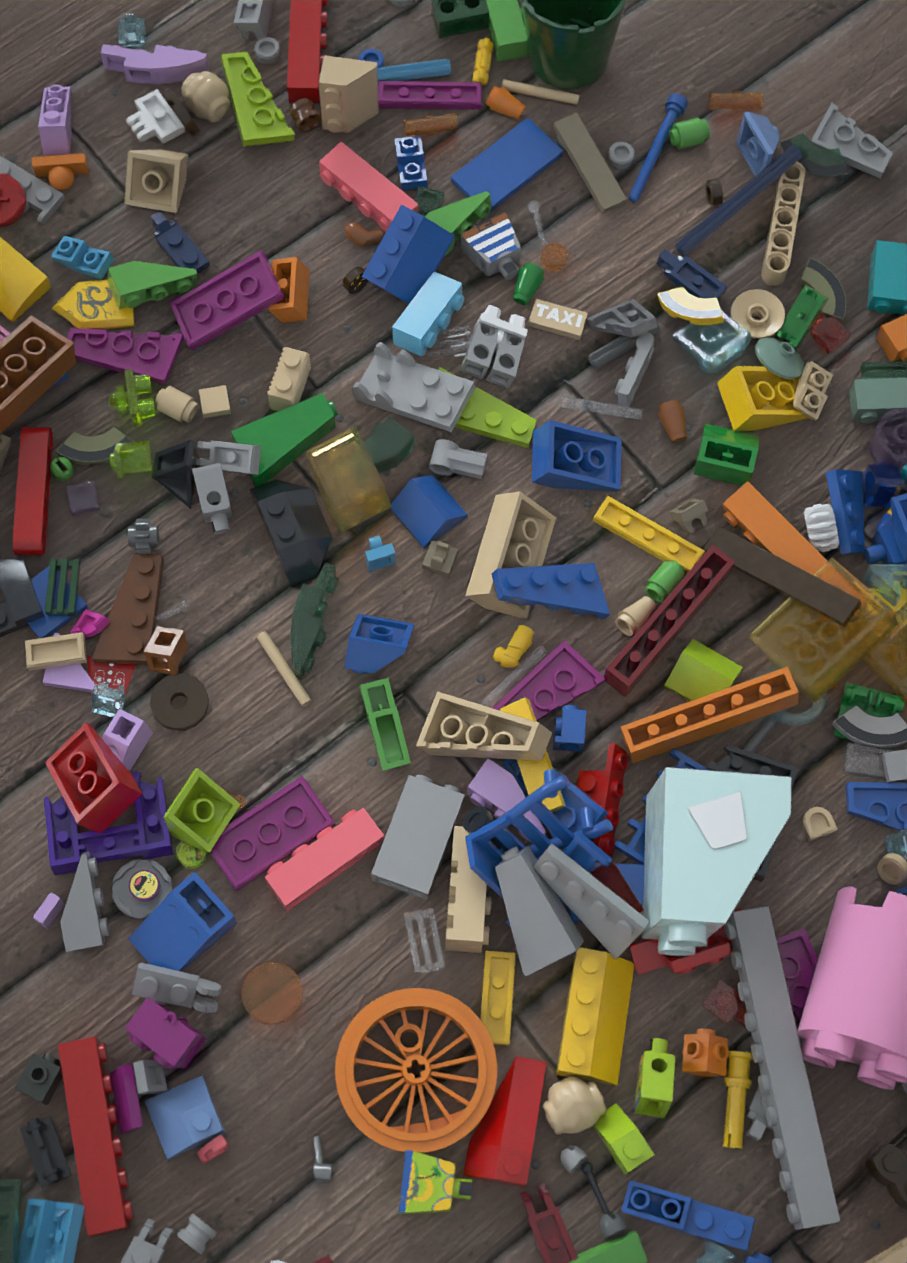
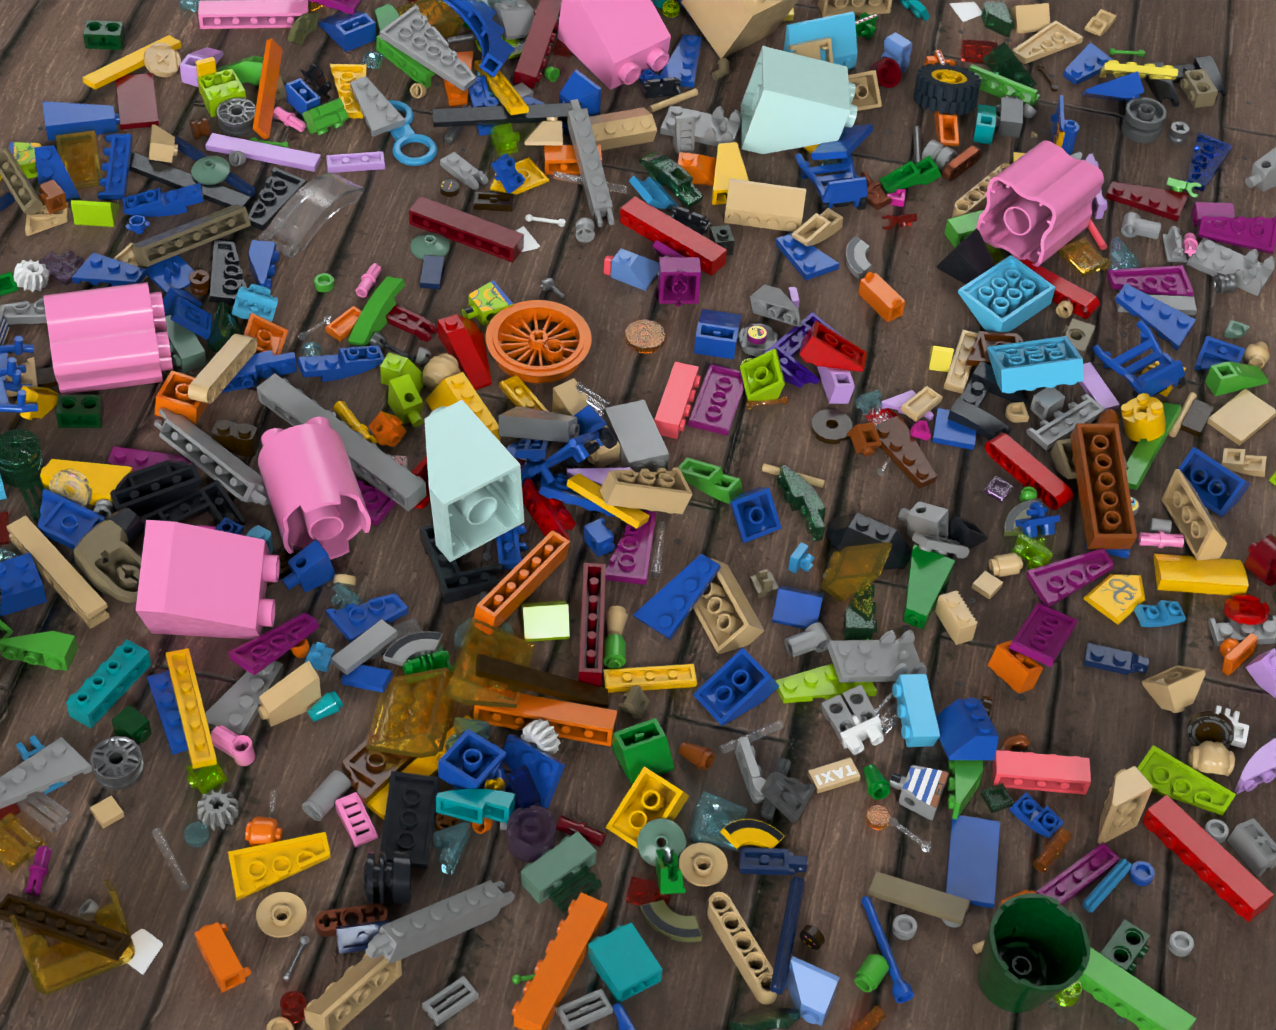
camera: 140 degrees right, 20 degrees down
dark green tile [45,558,81,616] -> none
bright green slope [108,261,197,309] -> none
clear neon green bracket [110,441,153,478] -> none
dark grey gear [128,518,159,554] -> none
light grey hinge [132,963,222,1013] -> none
yellow arm [493,625,534,668] -> none
light grey wing [533,843,650,959] -> none
white sticker [688,792,747,849] -> none
tan slope [793,361,833,421] -> none
tan tile [802,807,838,842] -> none
none -> dark red pin [556,815,606,848]
none -> blue hips [1015,502,1060,538]

